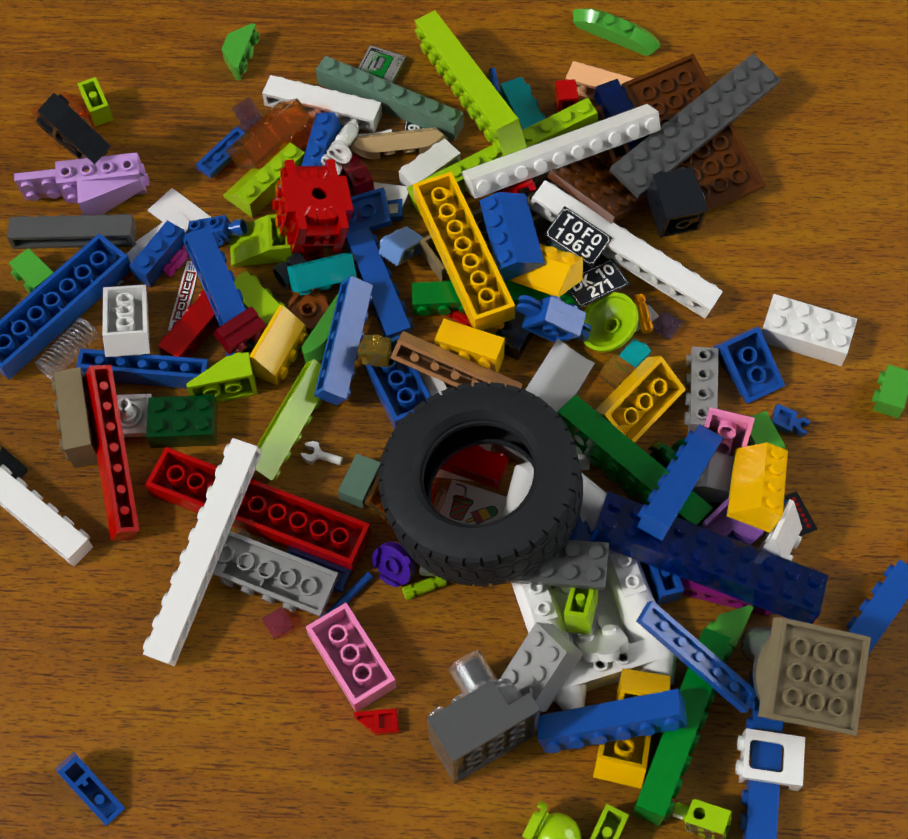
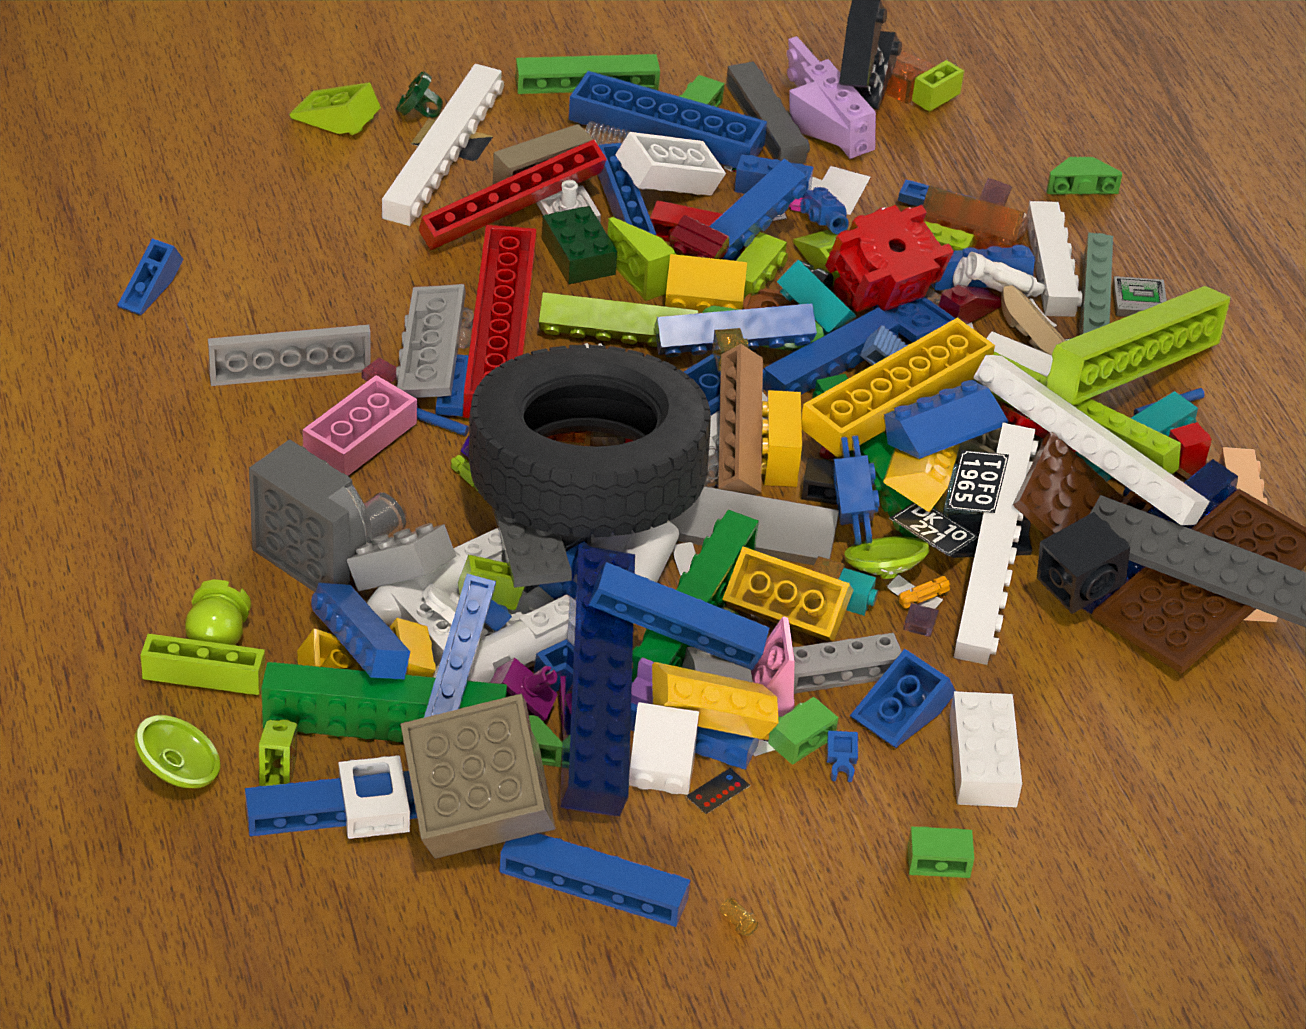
camera: 65 degrees right, 20 degrees down
white brick [143,438,262,667] -> none
none -> light grey arch [208,325,371,386]
none -> blue slope [485,600,512,631]
none -> magenta brick [490,657,558,721]

